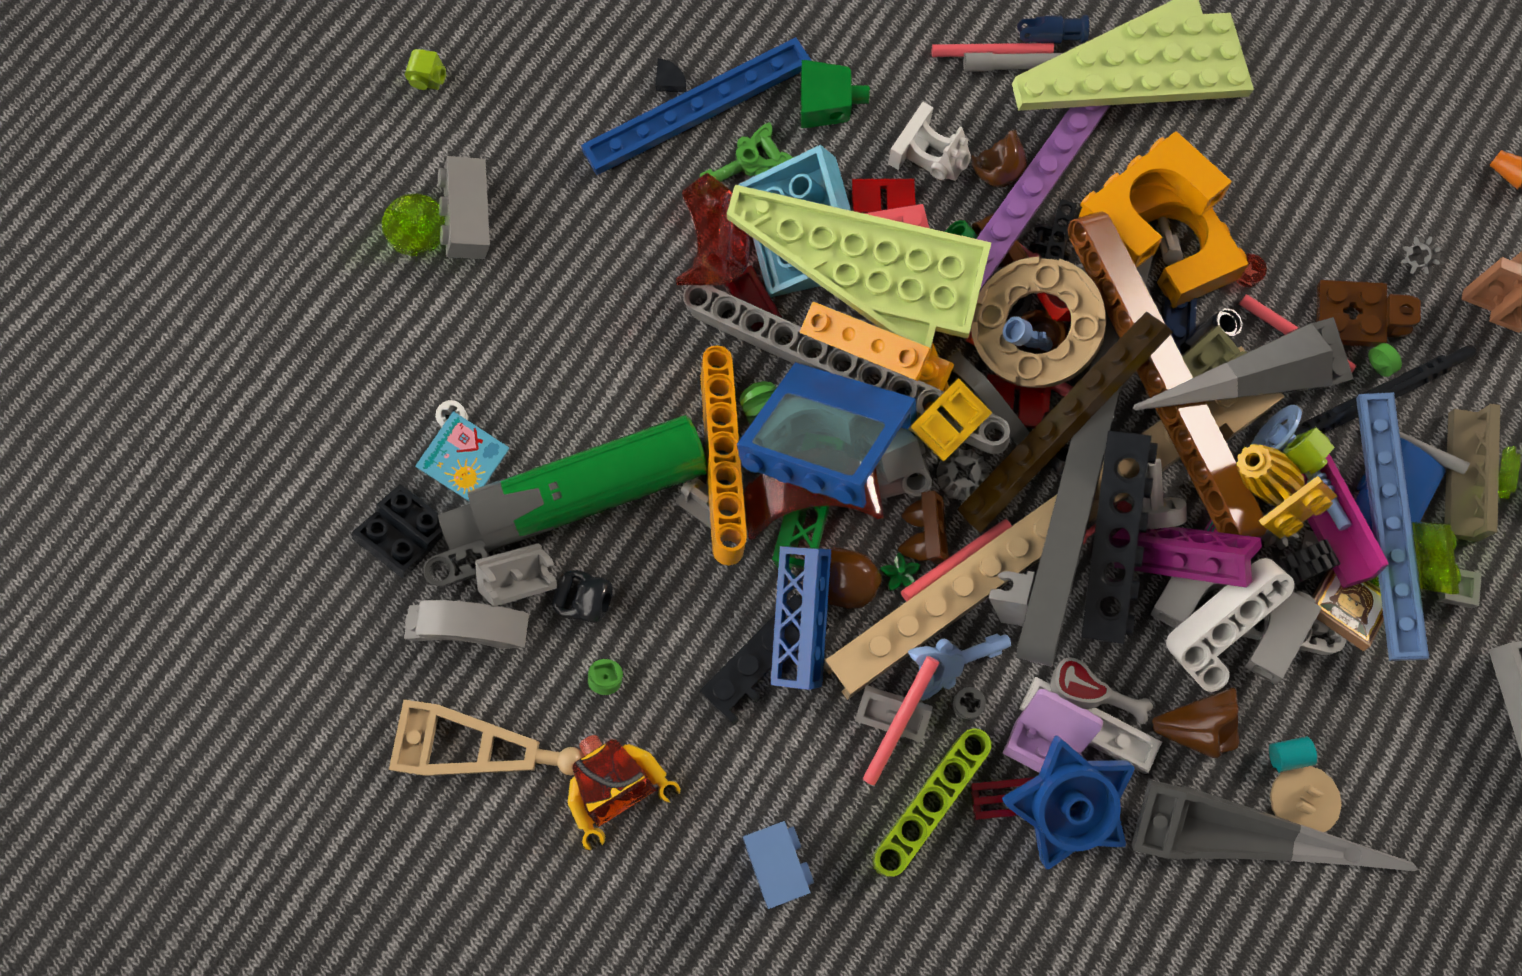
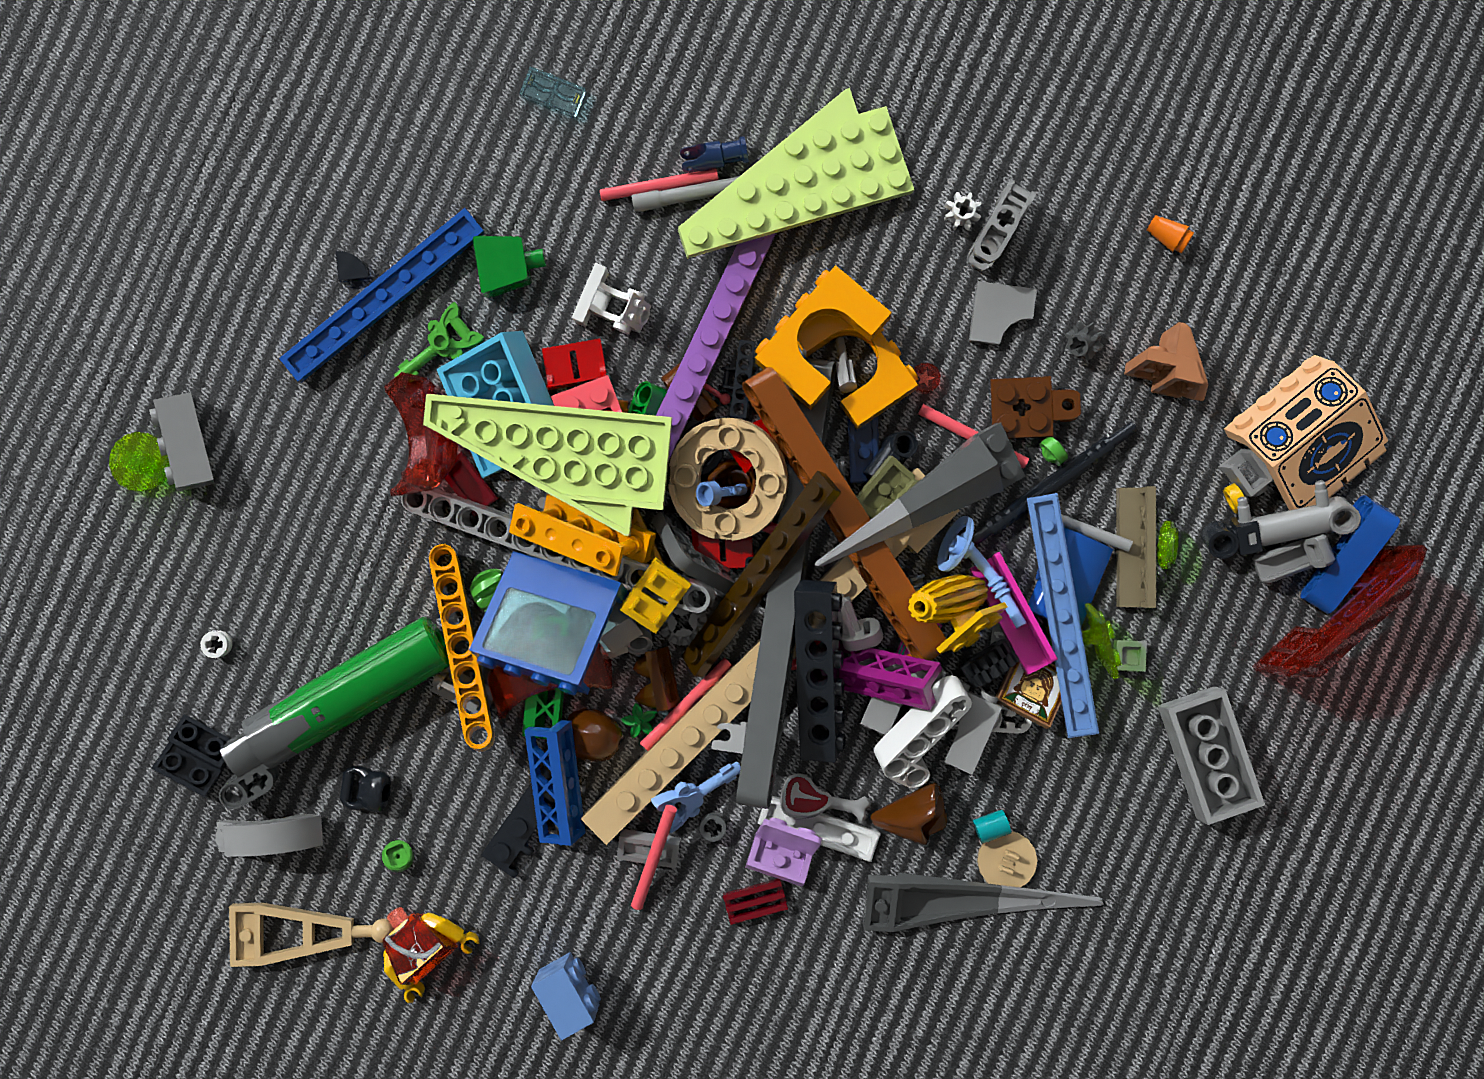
camera: 10 degrees left, 15 degrees up
lime plate [404,49,446,90] -> none
medium azure tile [415,411,510,501] -> none
light grey hinge [475,543,557,607] -> none
lime beam [872,728,991,877] -> none
reddish brown hair [971,129,1027,188] -> none
blue plate [1002,735,1135,869] -> none
lime plate [1282,427,1335,474] -> none
none -> white gear [944,192,981,230]
none -> light grey piece [967,178,1037,272]
none -> light grey tile [969,281,1037,345]

